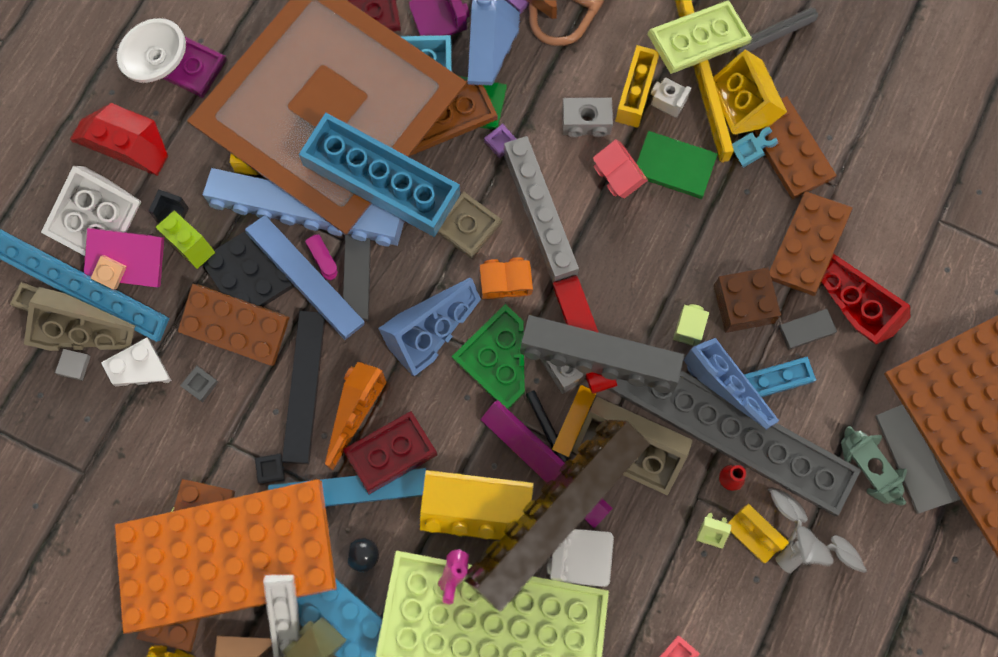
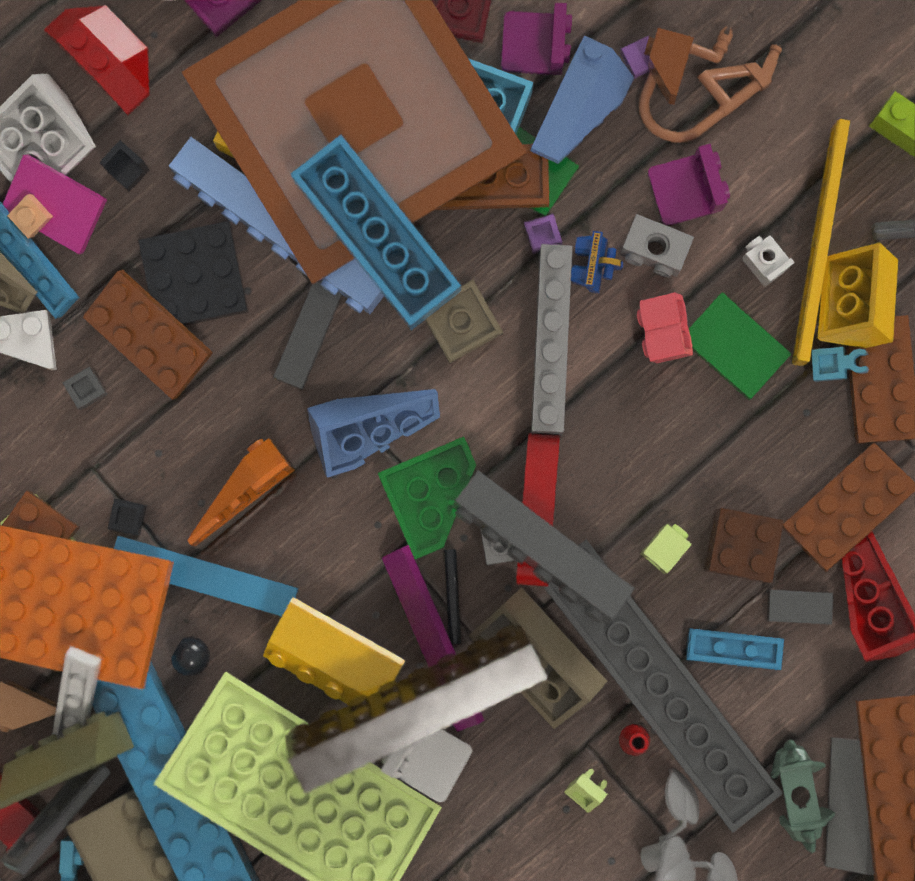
camera: 25 degrees right, 10 degrees up
lime brick [156,211,215,269] -> none
medium blue tile [245,215,365,340] -> none
black tile [282,311,326,464] -> none
dark pink bar [305,234,338,280] -> none
dark red tile [343,411,437,495] -> none
dark pink piece [438,550,469,605] -> none
orange brick [479,257,533,299] -> none
light orange sticker [552,385,596,457] -> none
yellow brick [615,45,659,128] -> none
yellowish green tile [647,0,752,74] -> none
medium blue wedge [684,338,779,429] -> none
yellow bracket [727,504,789,563] -> none
none -> blue hips [571,231,624,293]
none -> magenta bracket [648,144,730,226]

